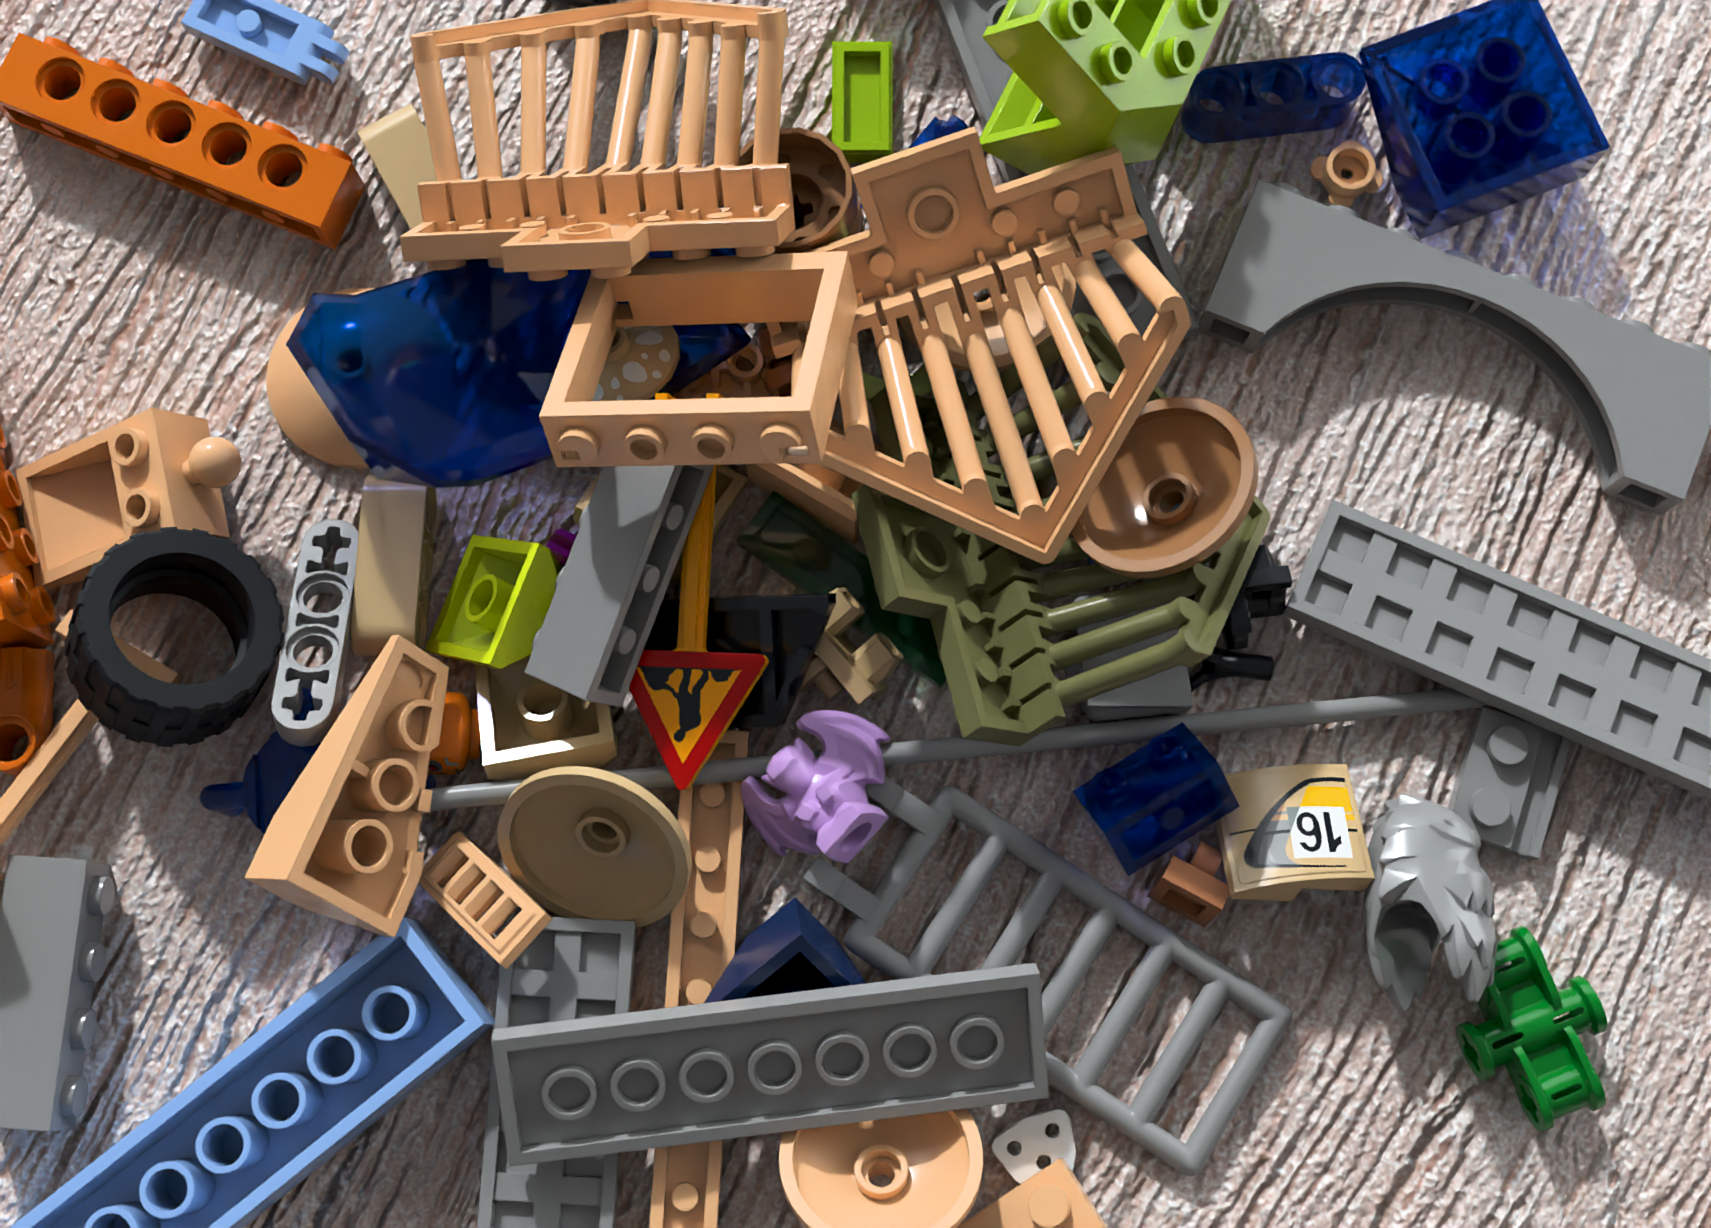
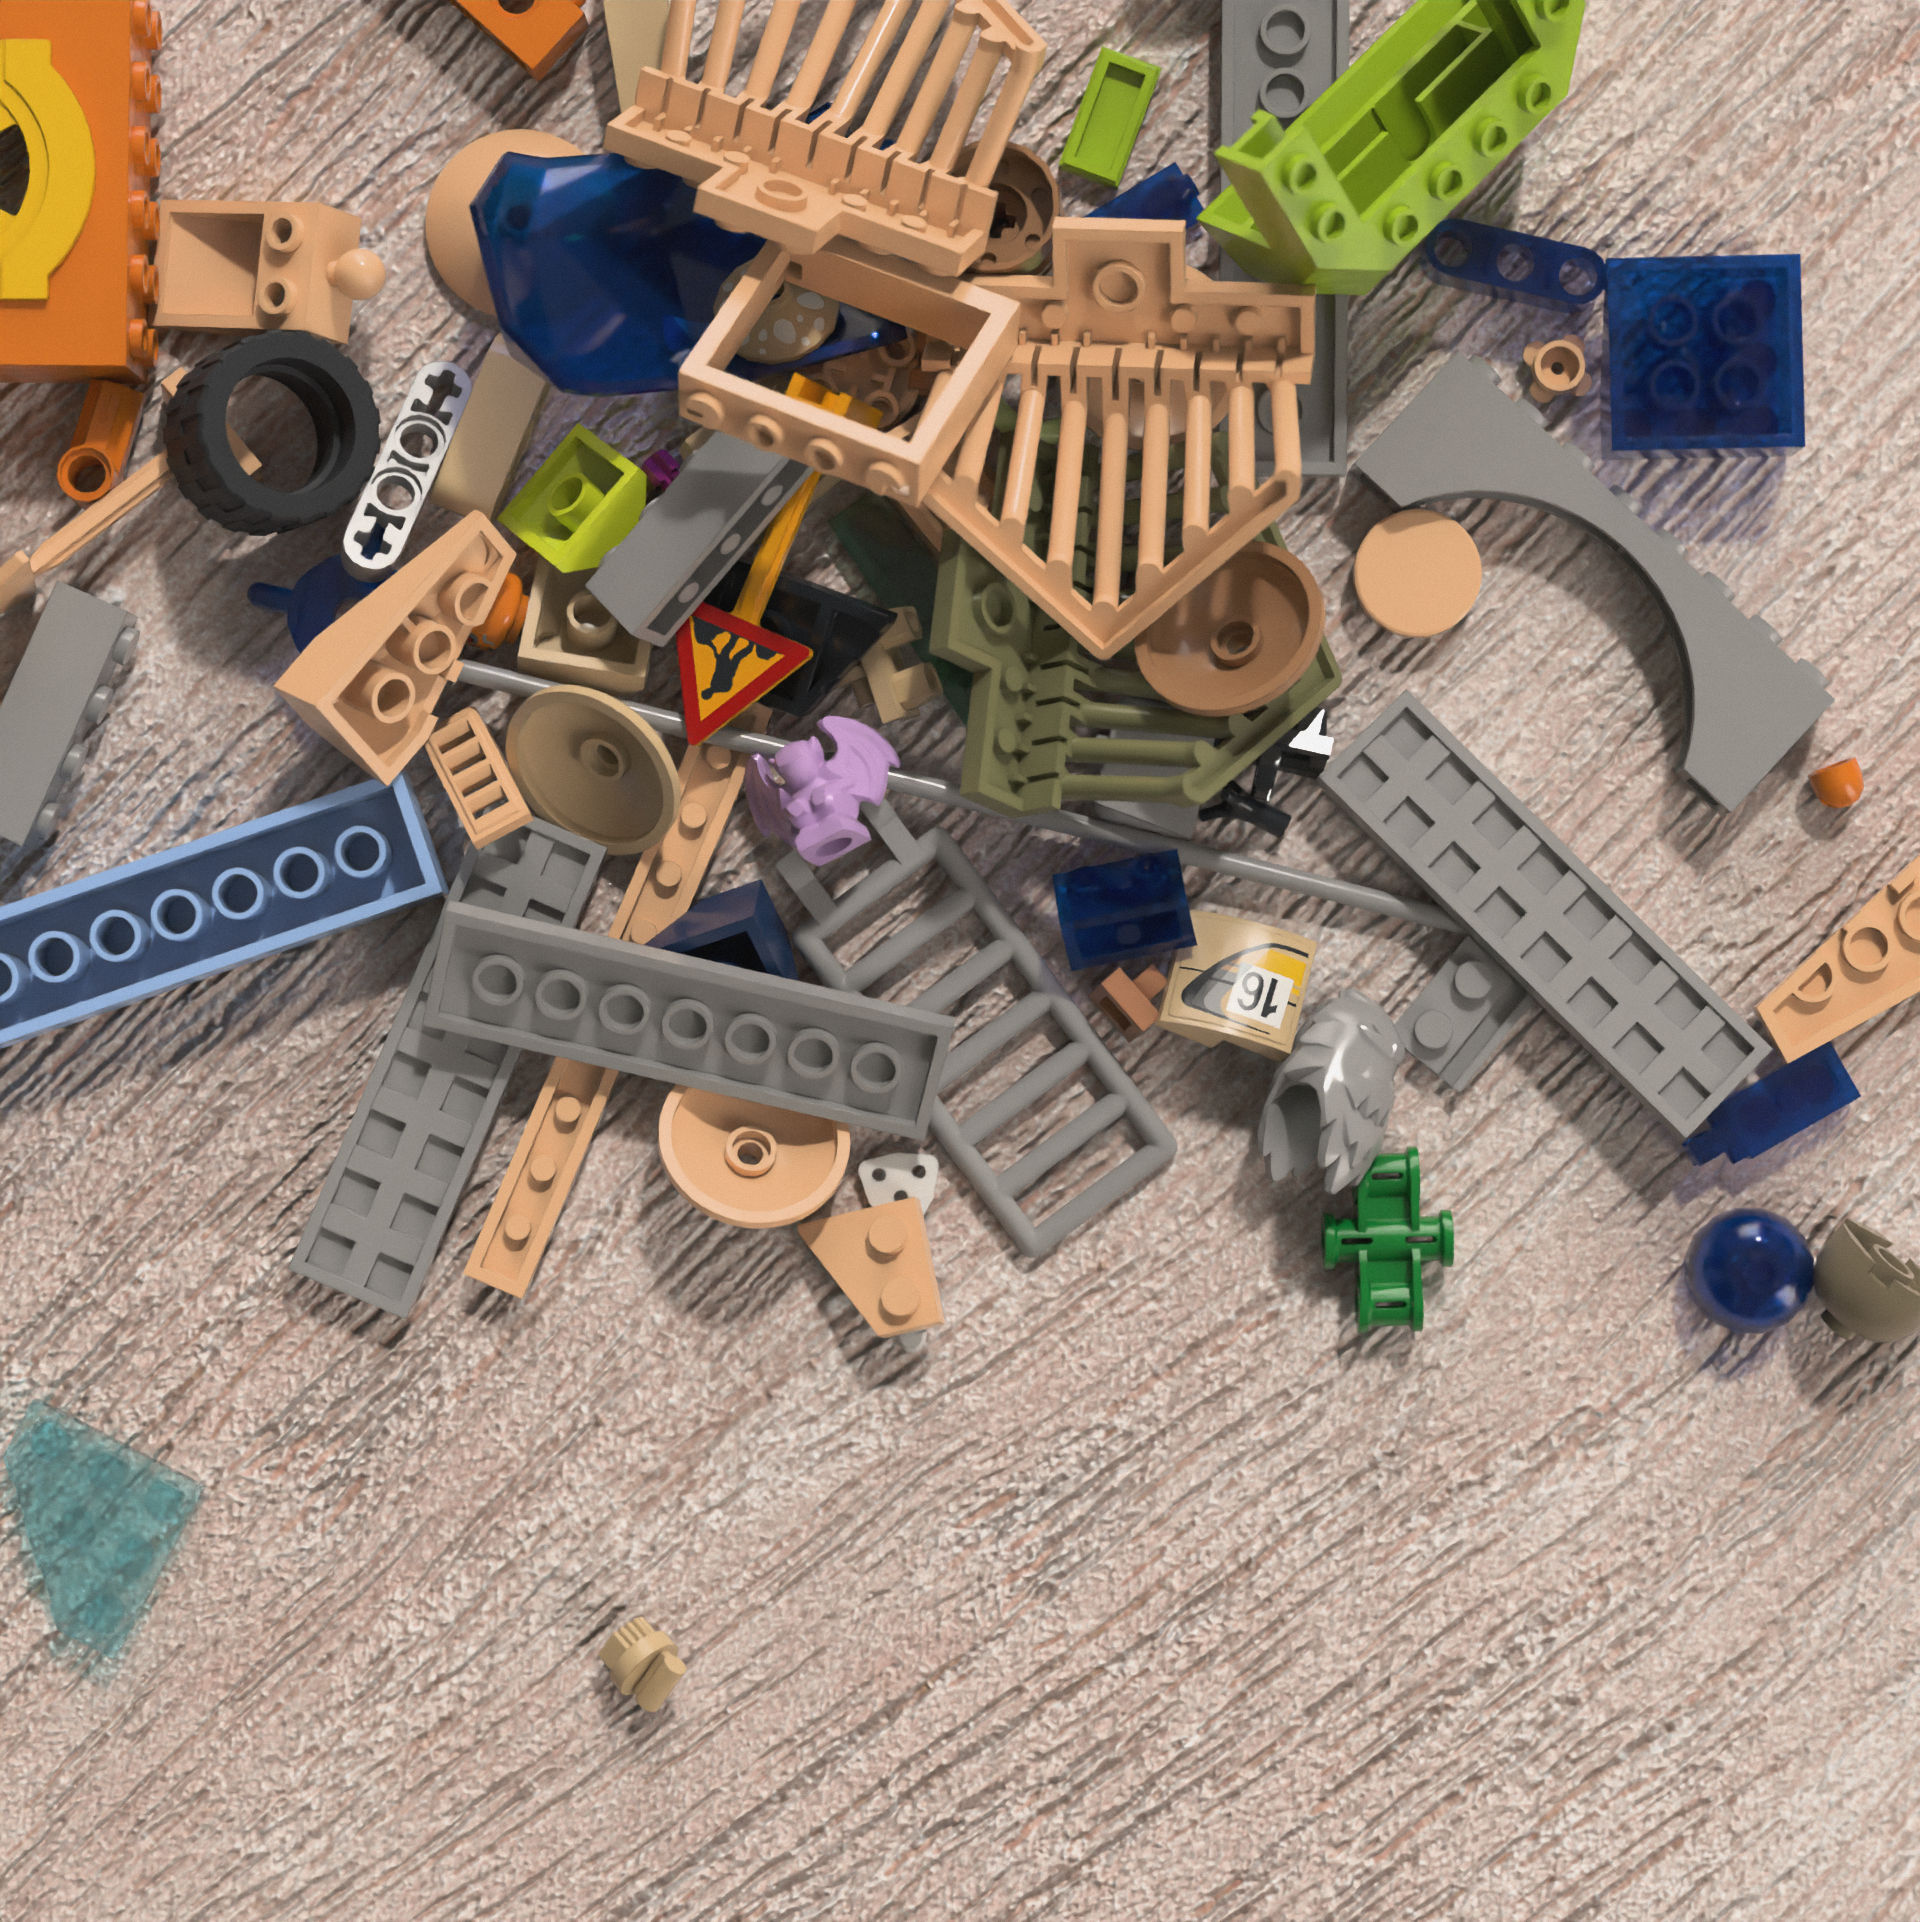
camera: 15 degrees right, 10 degrees up
none -> light nougat tile [1352,509,1482,638]

